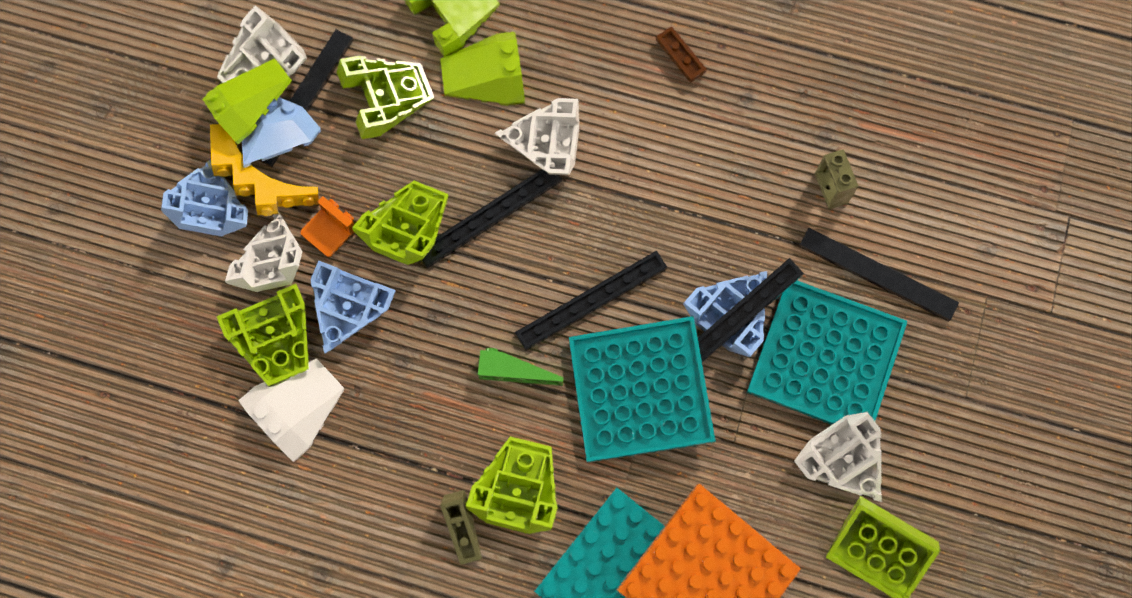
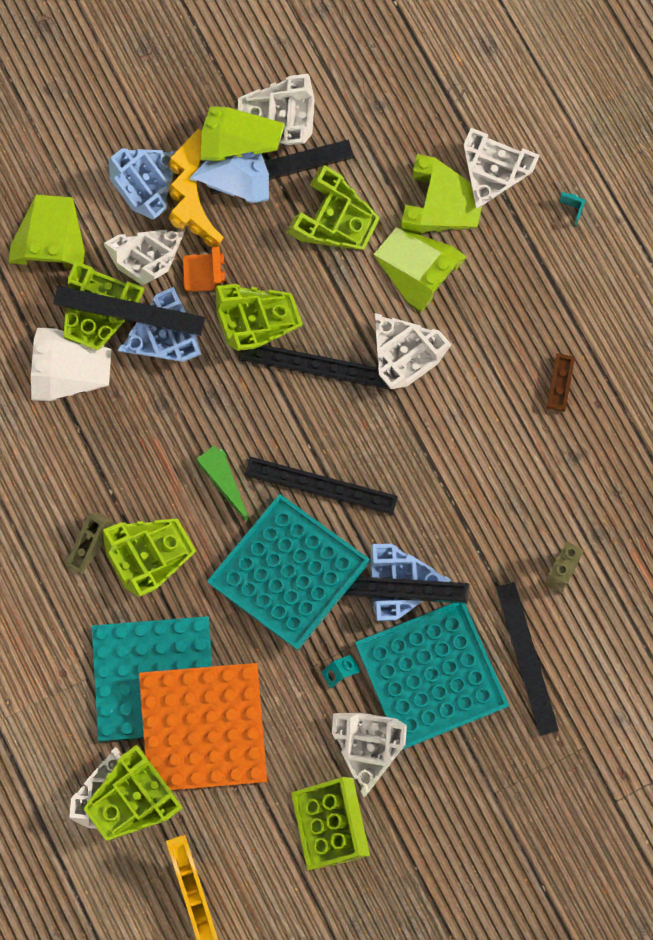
camera: 45 degrees right, 0 degrees up
none -> lime wedge [8,194,85,269]
none -> black tile [53,286,205,336]
none -> teal bracket [321,655,361,689]

